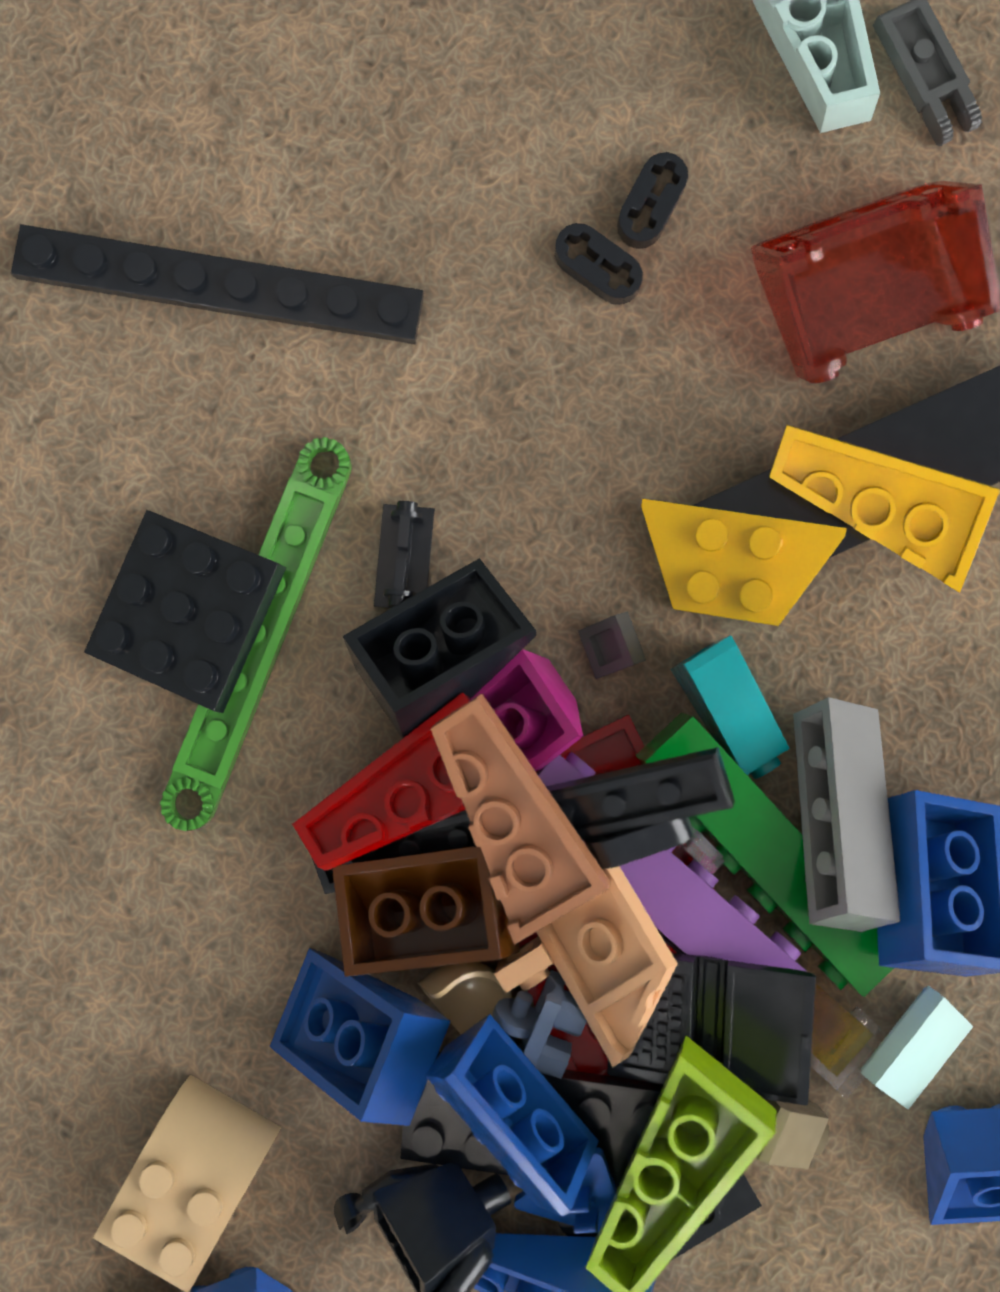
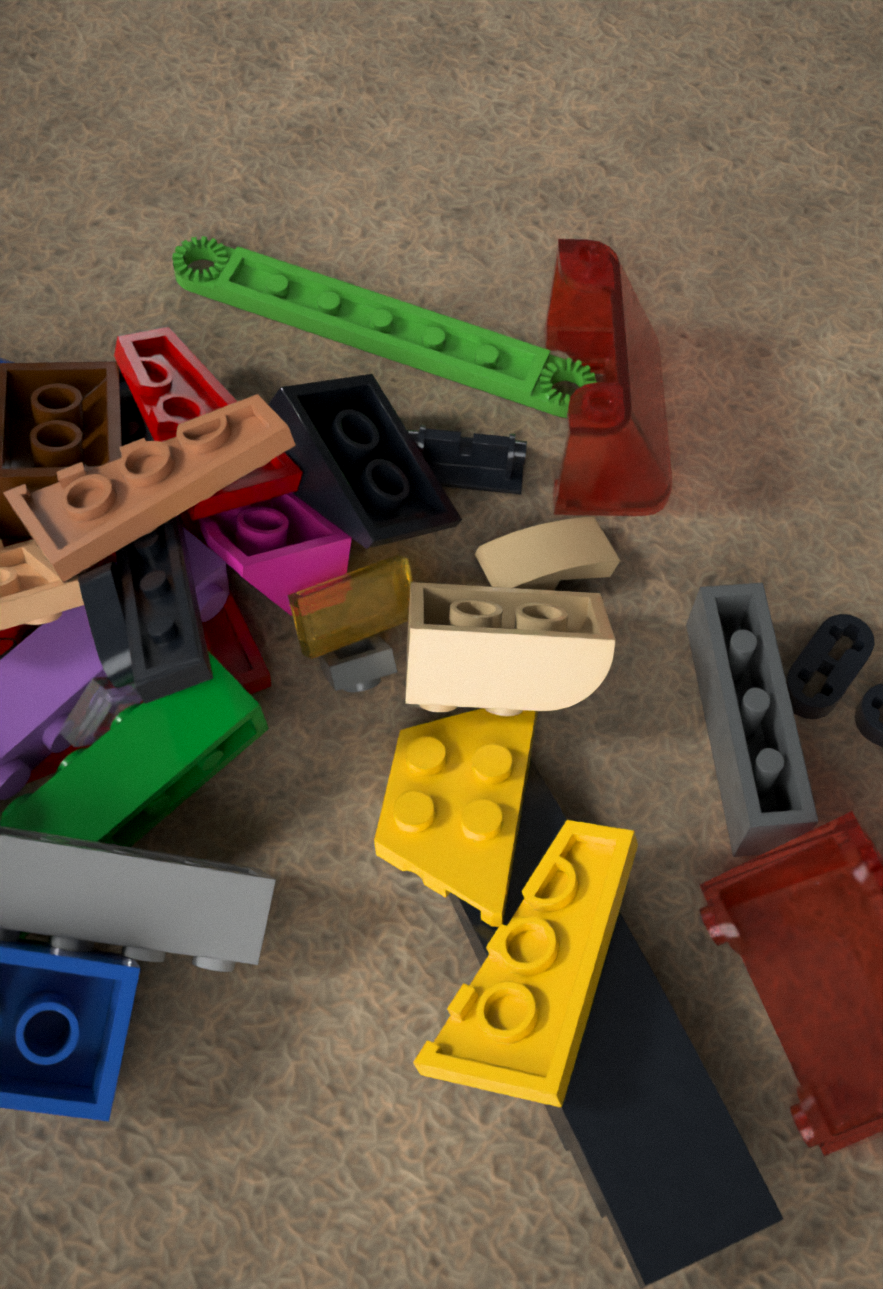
camera: 85 degrees right, 25 degrees down
black plate [11,224,424,345] -> none
black plate [84,510,286,713] -> none
teal slope [670,635,790,779] -> none
none -> clear yellow tile [288,555,413,659]
none -> brick [405,582,616,716]
none -> tan slope [475,517,620,591]
none -> clear red windscreen [544,239,673,516]
none -> dark grey brick [686,583,819,857]

